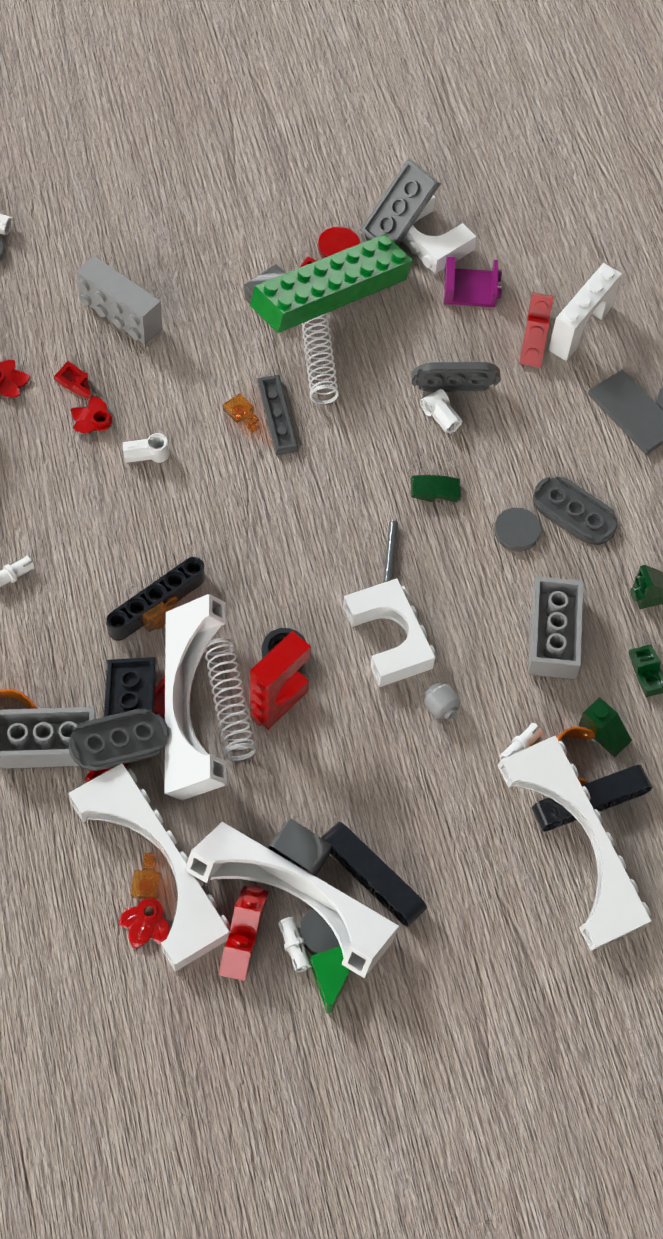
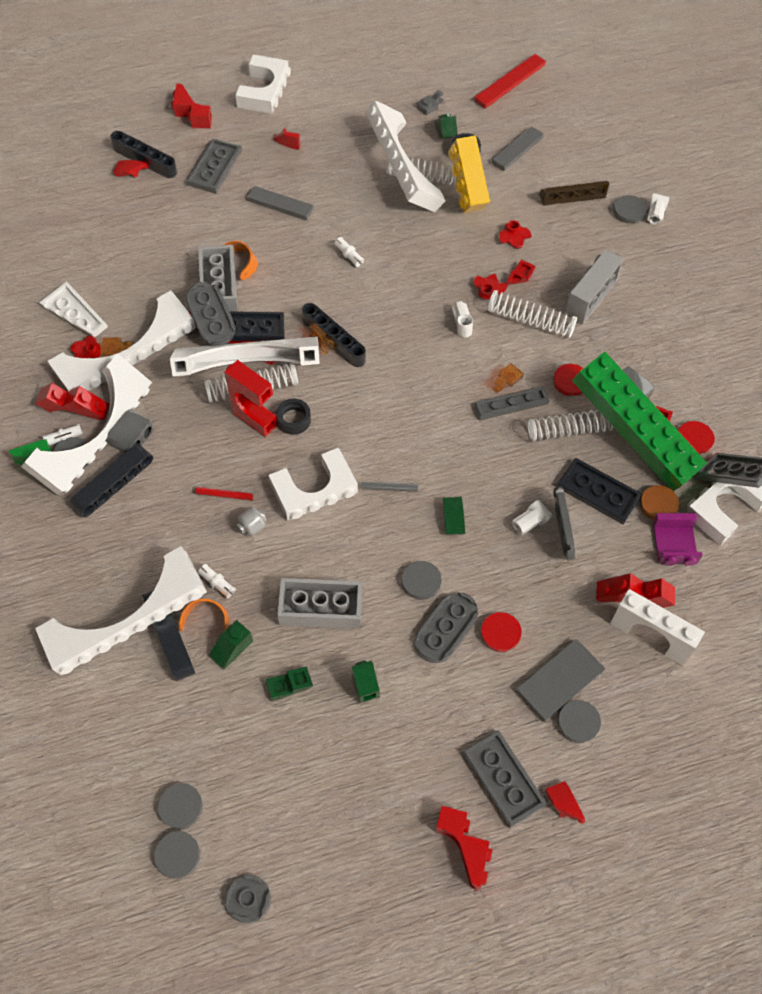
camera: 90 degrees right, 0 degrees up
none -> white wing [39,282,108,337]
none -> red bar [196,487,254,501]
none -> red tile [481,612,522,653]
none -> white piece [488,290,577,338]
none -> red tile [553,363,583,396]
none -> black tile [557,457,642,525]
none -> dark orange tile [640,485,680,520]

